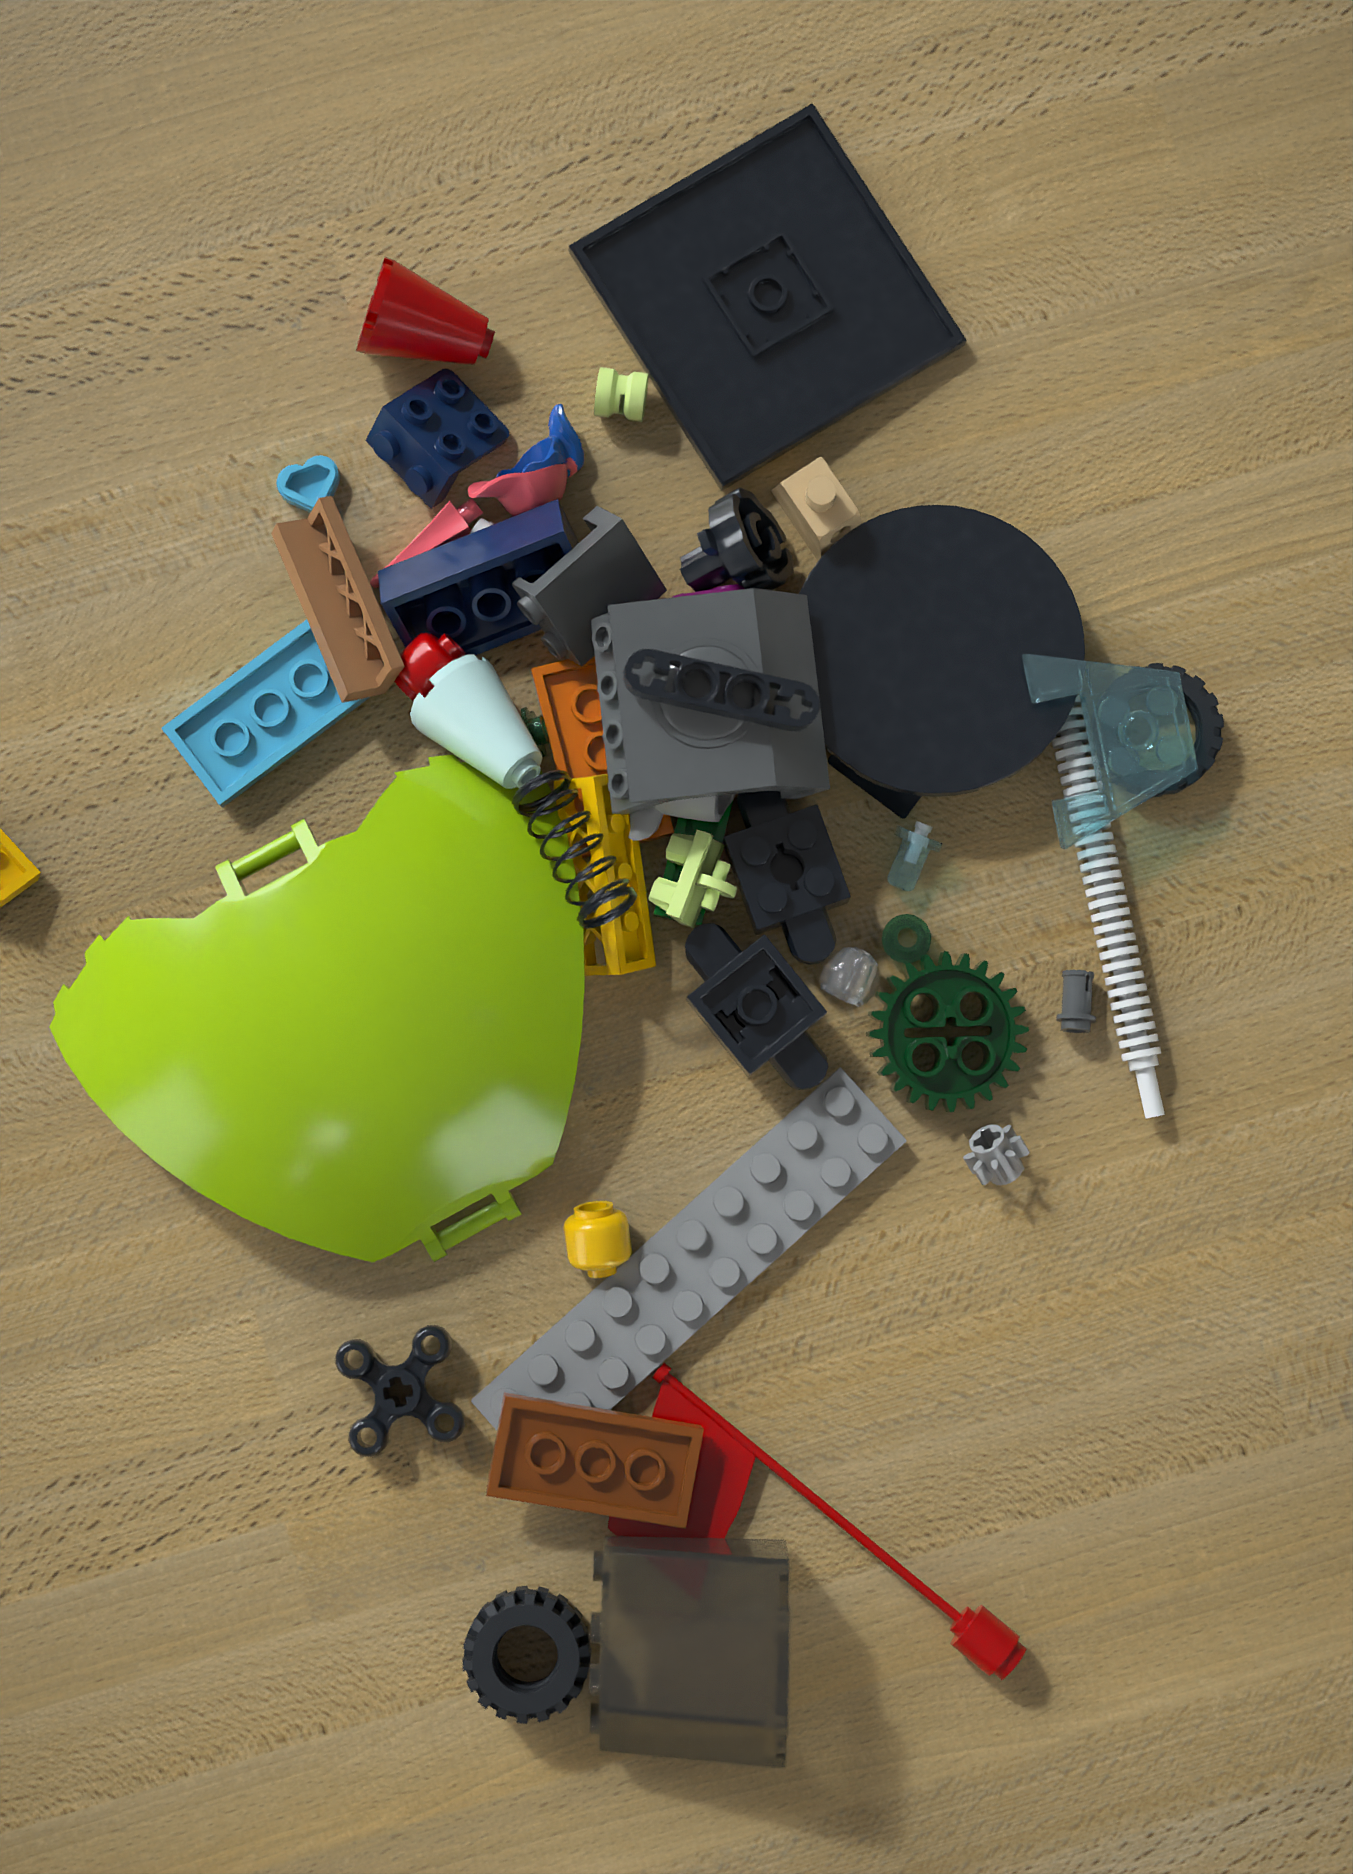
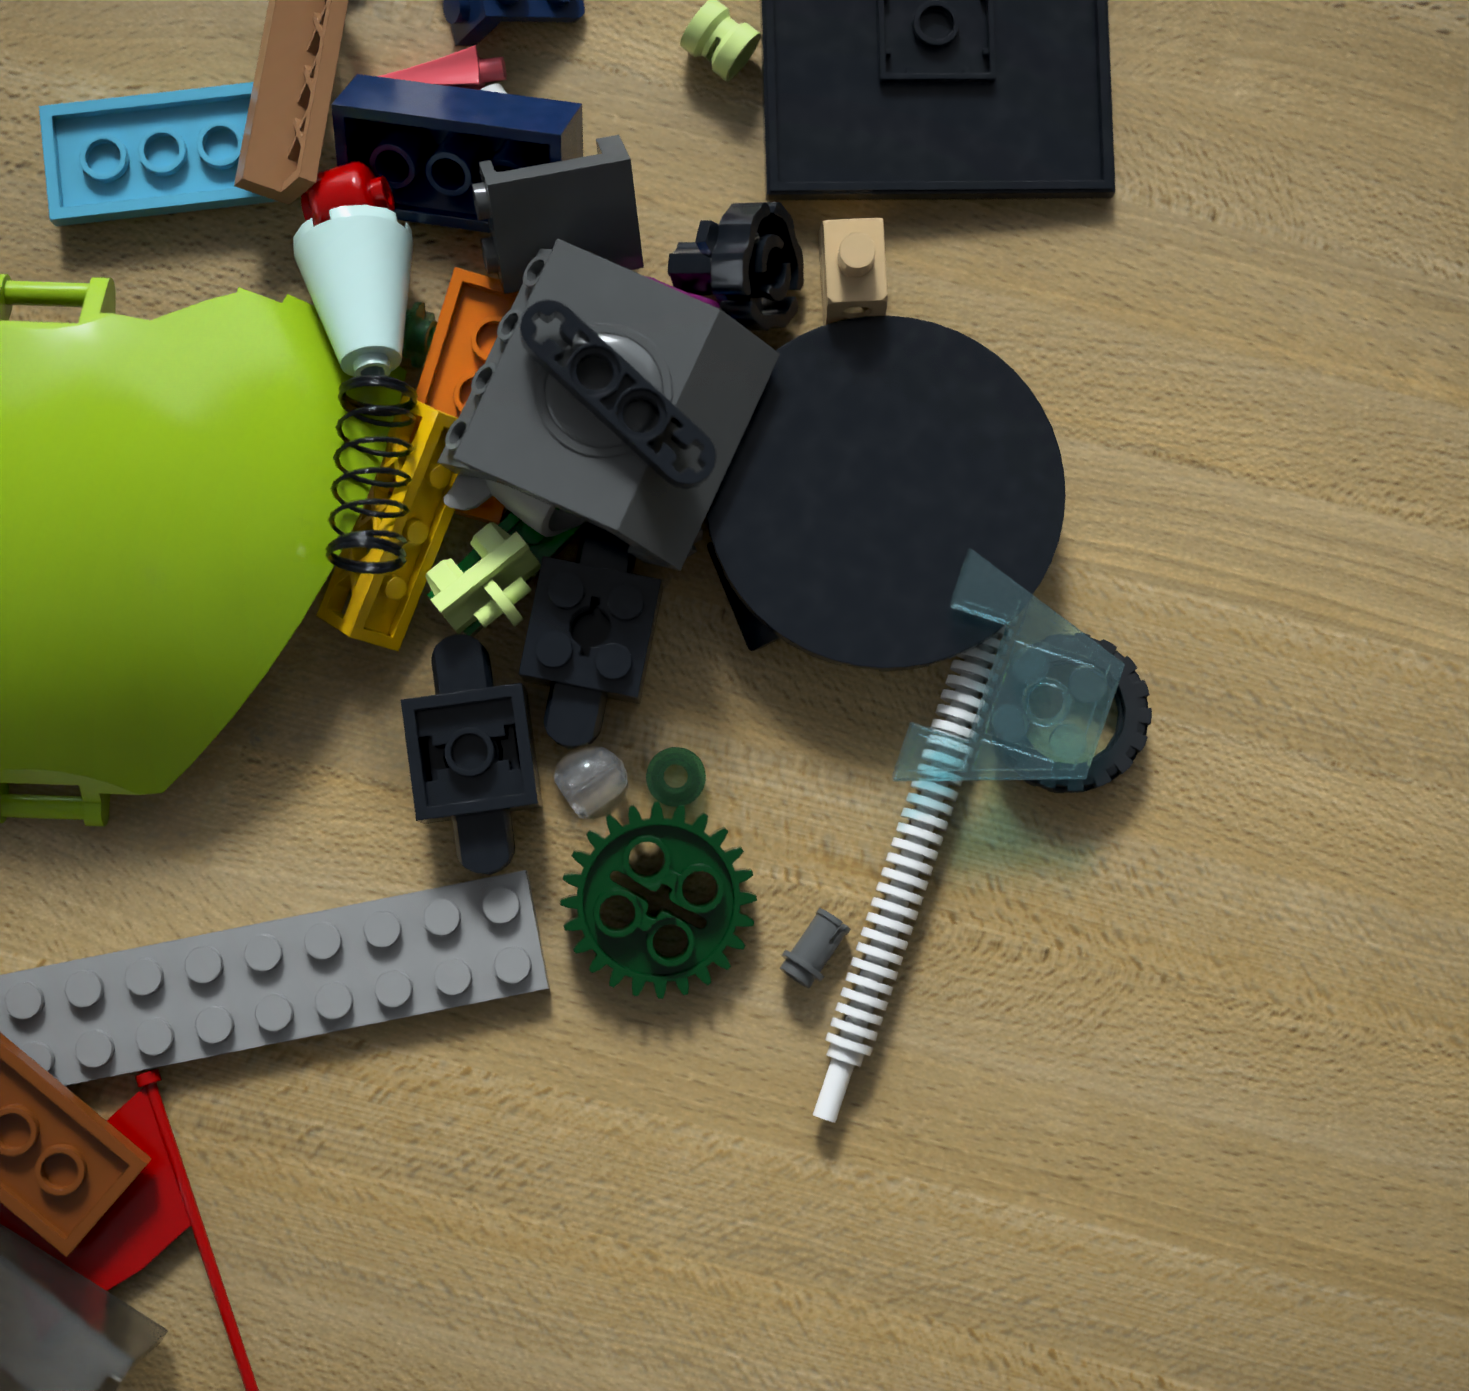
camera: 25 degrees right, 0 degrees up
hair [468,404,585,517] -> none
yellow head [563,1201,632,1278] -> none
clear light blue piece [887,821,943,891] -> none
light grey gear [963,1125,1030,1186] -> none

